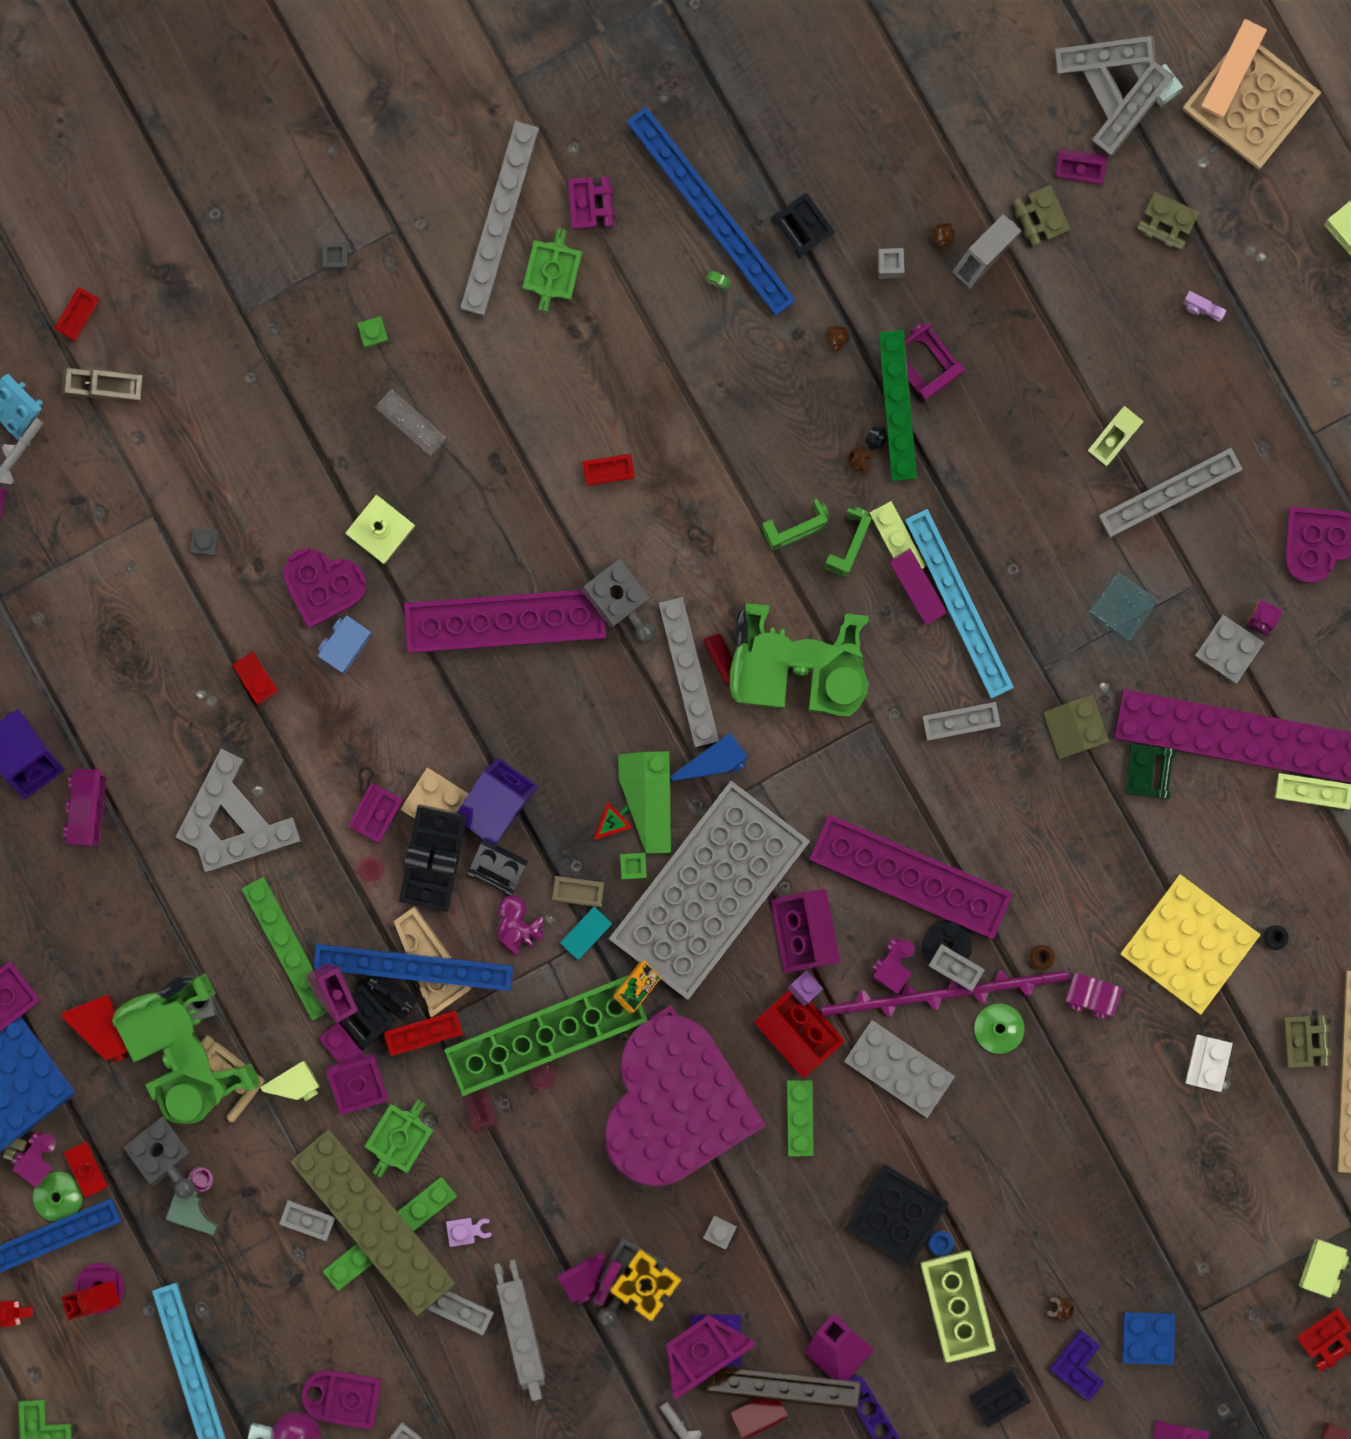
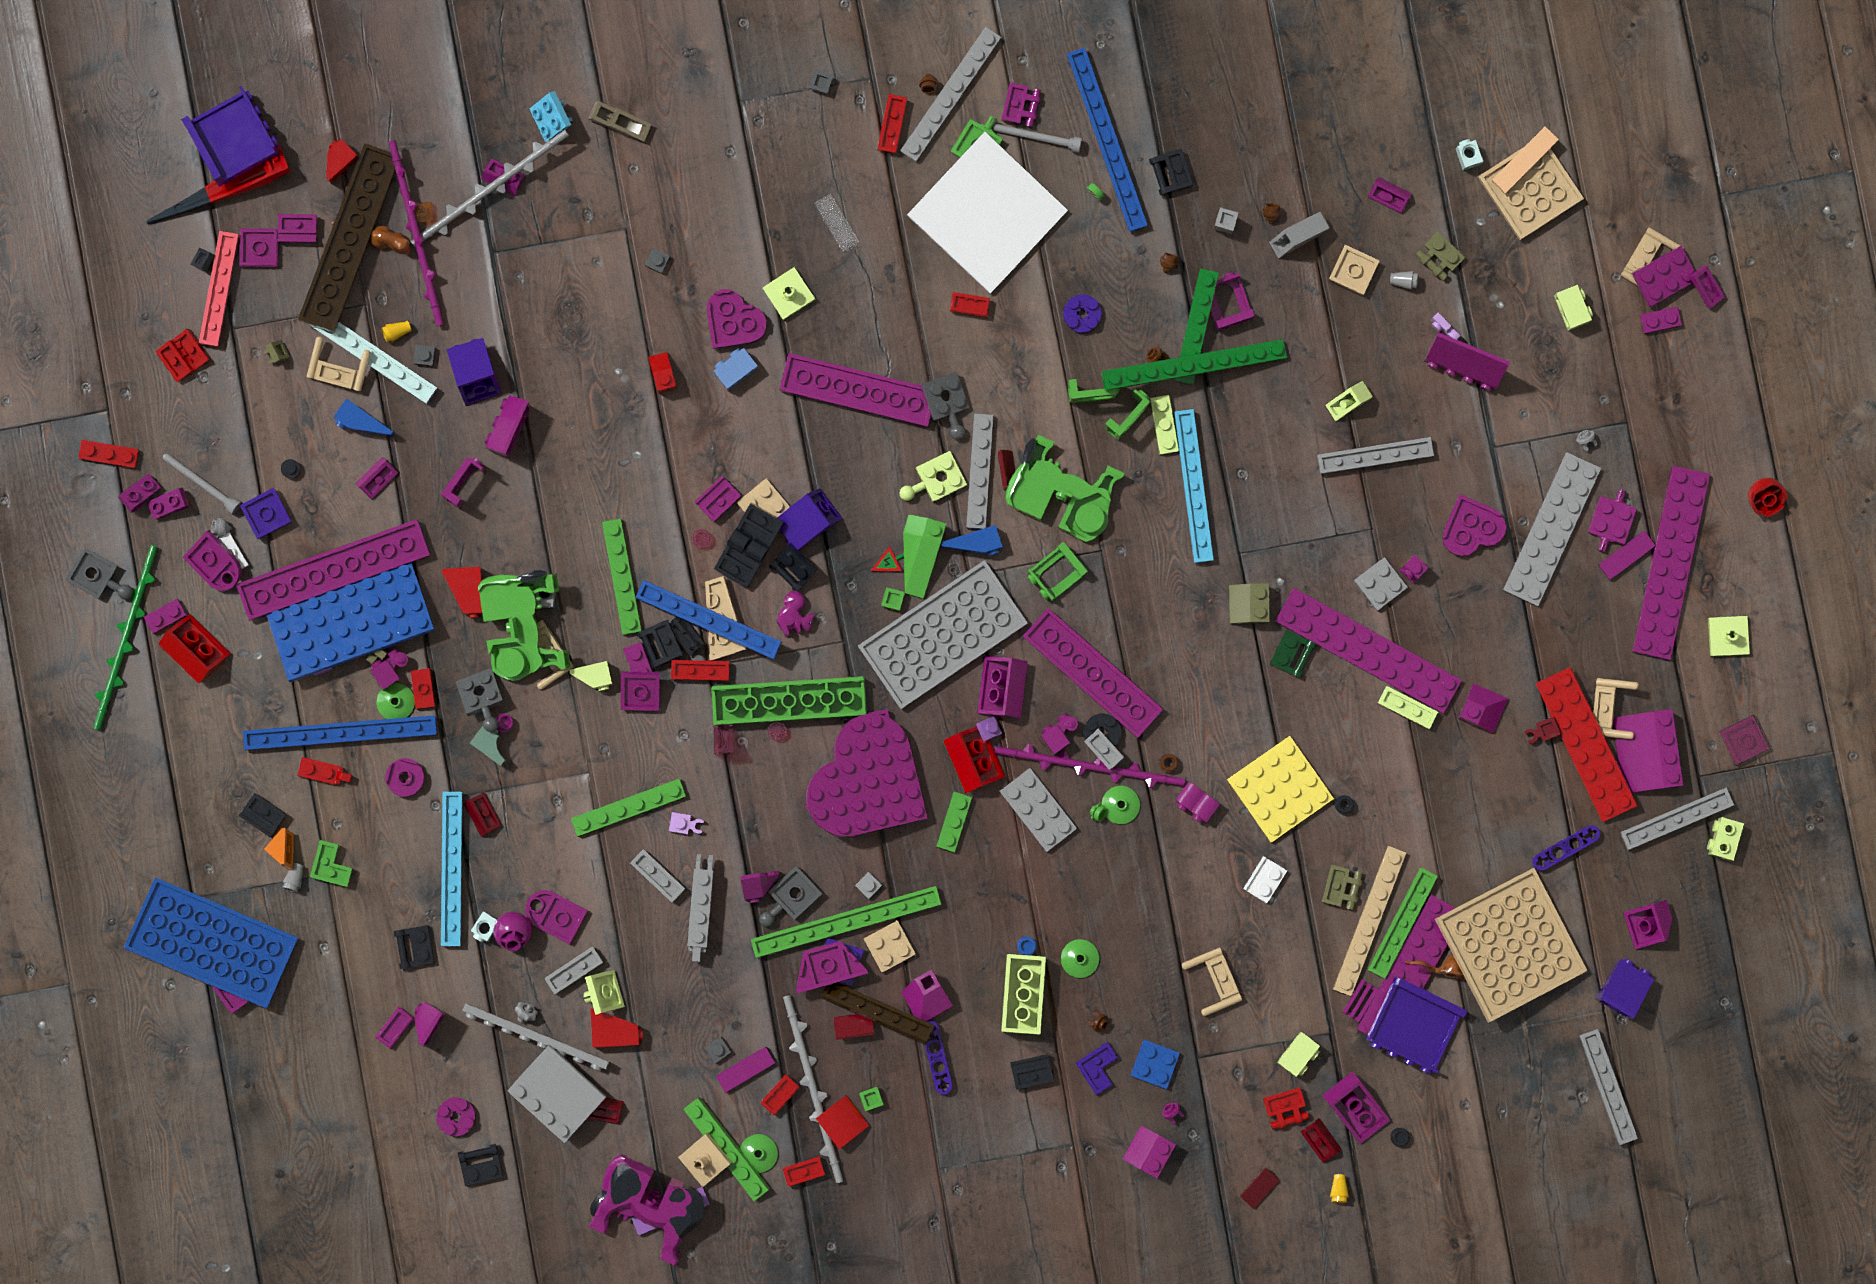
camera: 10 degrees right, 0 degrees up
red plate [54,287,101,342] -> none
red slope [61,1280,121,1321] -> none
light grey plate [176,749,301,873] -> none
light grey plate [279,1200,336,1241] -> none
olive plate [290,1129,457,1317] -> none
magenta slope [306,963,358,1023] -> none
bright green plate [357,316,388,348] -> none
bright green plate [365,1099,434,1178] -> none
dark tan tile [552,876,605,907] -> none
teal tile [560,907,612,960] -> none
magenta tile [593,1260,622,1306] -> none
yellow brick [610,1248,681,1321] -> none
tile [613,960,661,1014] -> none
black plate [845,1164,949,1268] -> none
black plate [865,426,887,450] -> none
magenta tile [888,548,947,625] -> none
light grey plate [922,702,1001,741] -> none
olive plate [1012,185,1071,247] -> none
light grey plate [1055,36,1174,155] -> none
clear light blue plate [1089,572,1159,642] -> none
none -> magenta panel [441,457,486,509]
none -> dark red slope [464,793,502,837]
none -> bright green plate [751,886,941,958]
none -> tan plate [864,920,916,972]
none -> red plate [877,94,907,154]
none -> yellowish green plate [899,451,967,502]
none -> white tile [907,132,1068,294]
none -> reddish brown plate [919,73,938,94]
none -> light grey piece [991,124,1082,153]
none -> bright green panel [1027,542,1088,602]
none -> bright green dish [1061,939,1099,978]
none -> dark purple plate [1063,294,1102,333]
none -> bright green plate [1090,803,1107,822]
none -> green plate [1101,339,1287,391]
none -> magenta plate [1162,1103,1184,1124]
none -> tan plate [1182,947,1242,1016]
none -> tan plate [1329,245,1379,296]
none -> light grey cone [1390,271,1418,290]
none -> magenta slope [1424,333,1510,391]

